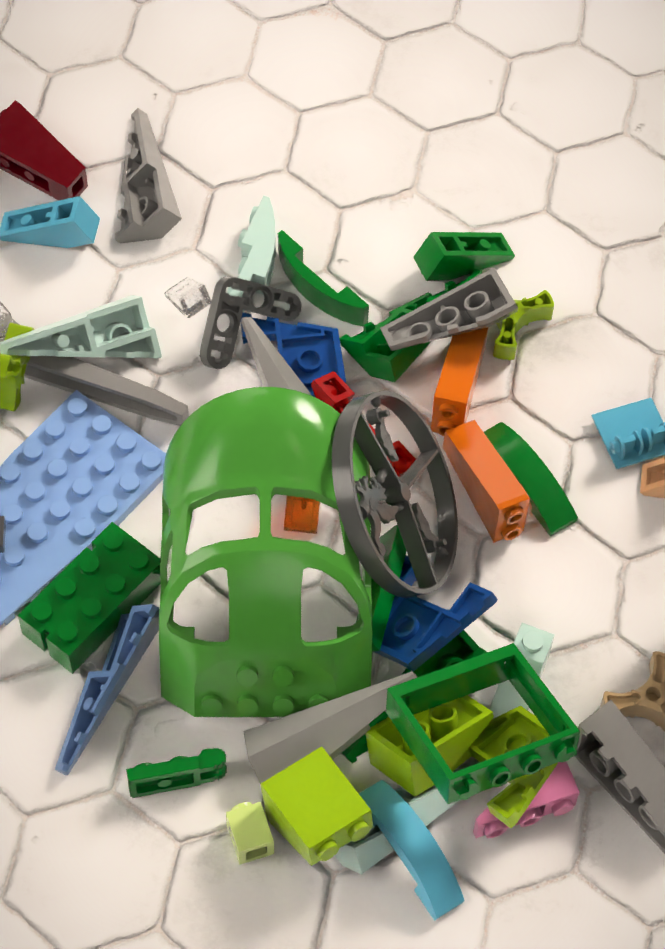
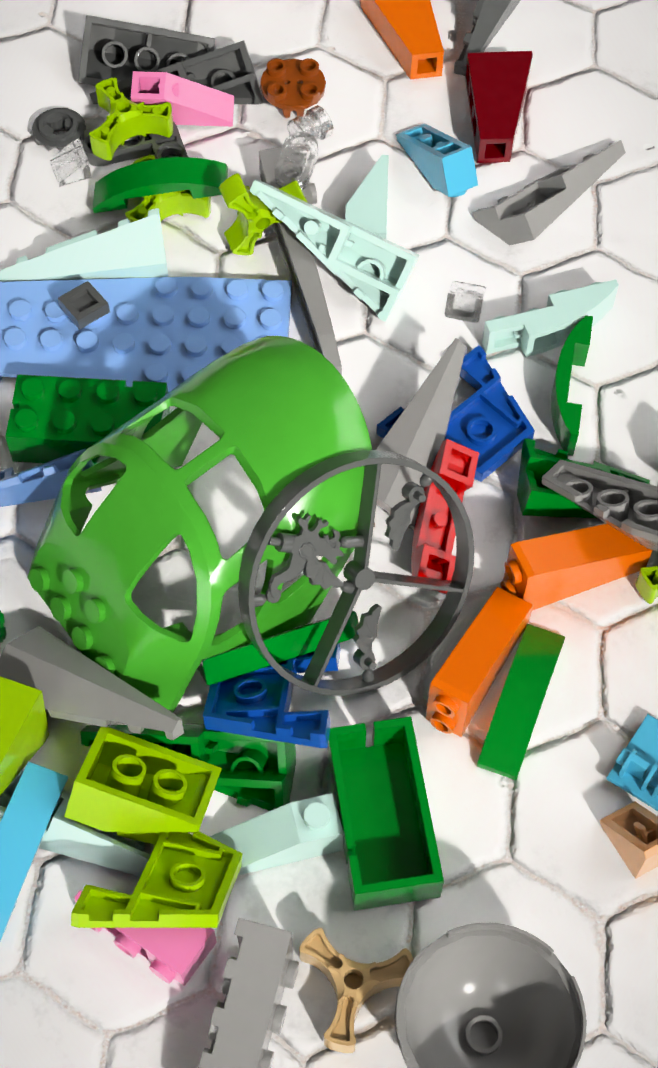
camera: 55 degrees right, 0 degrees up
dark grey beam [199,277,302,369] -> none
green window [386,643,580,804] -> none
none -> green piece [327,716,444,911]
none -> light aqua slope [344,155,389,239]

